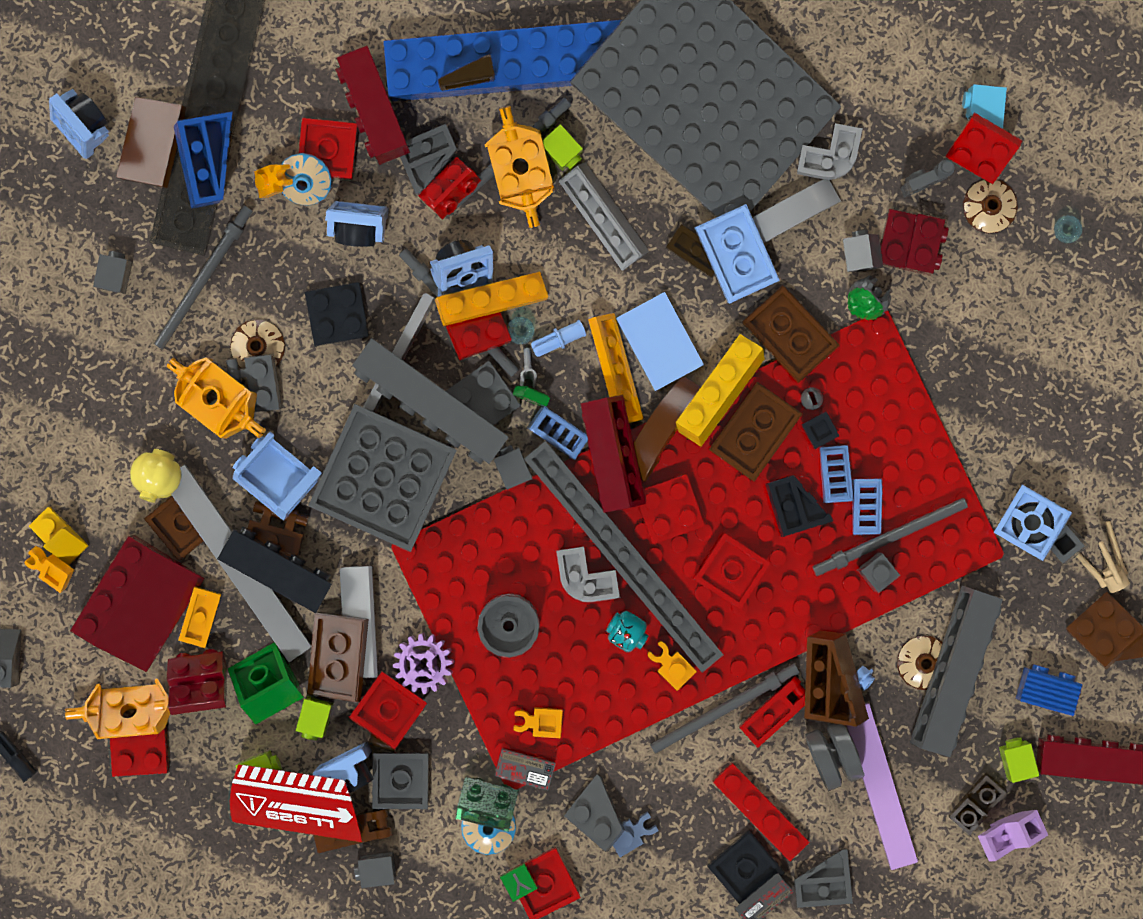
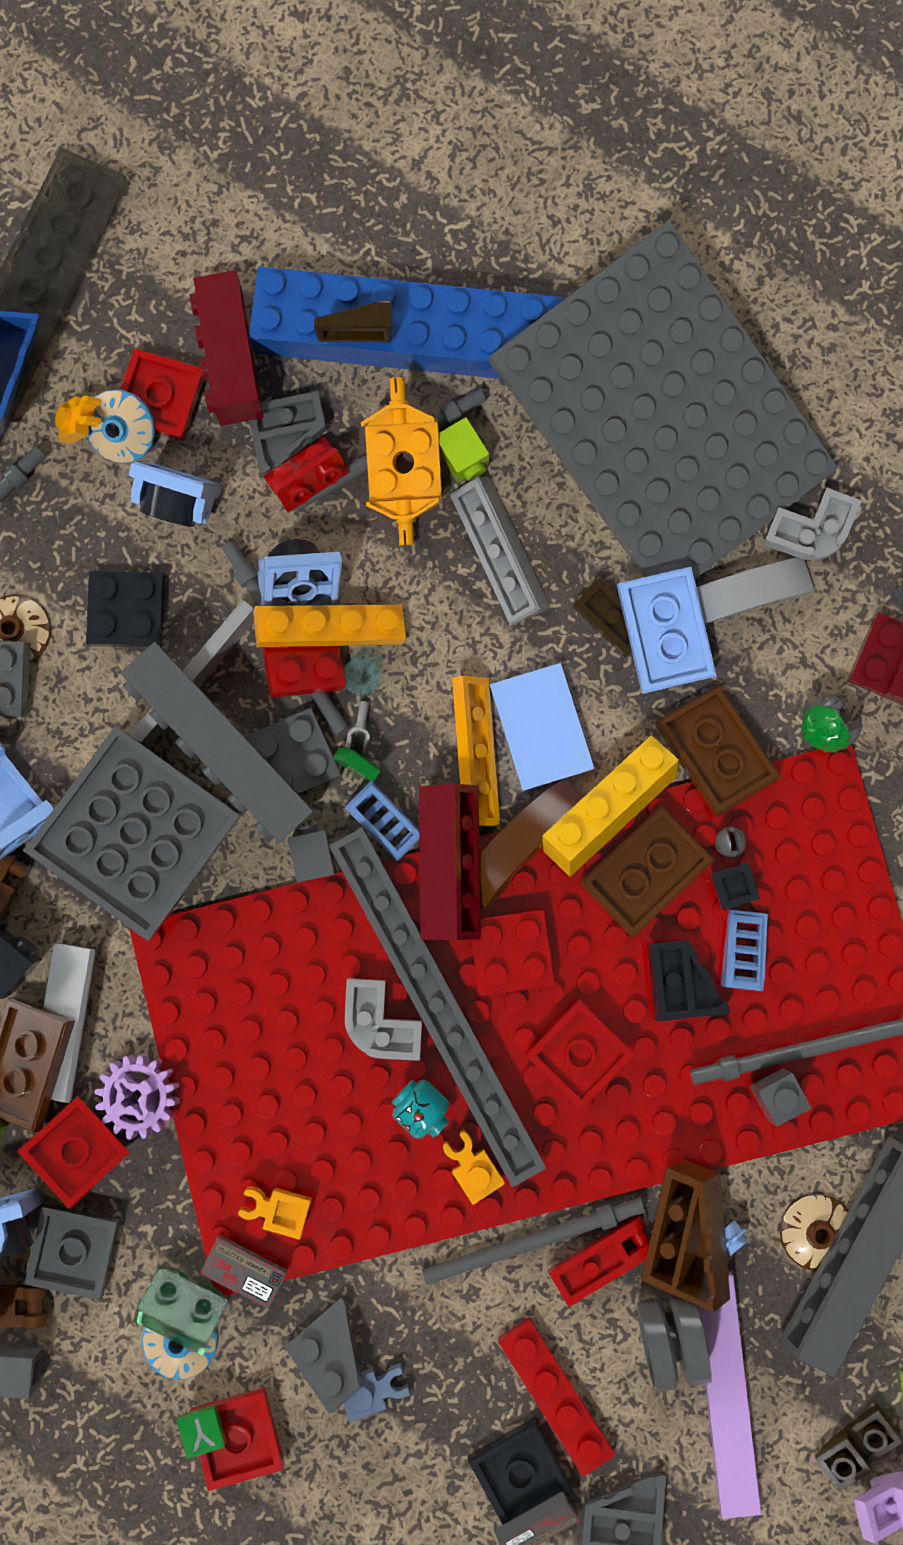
camera: 20 degrees right, 5 degrees down
dark grey wheel [477,593,540,658] -> none
light blue axle [531,320,587,357] -> none
brick [843,230,883,272] -> none
medium blue slope [852,479,882,535] -> none

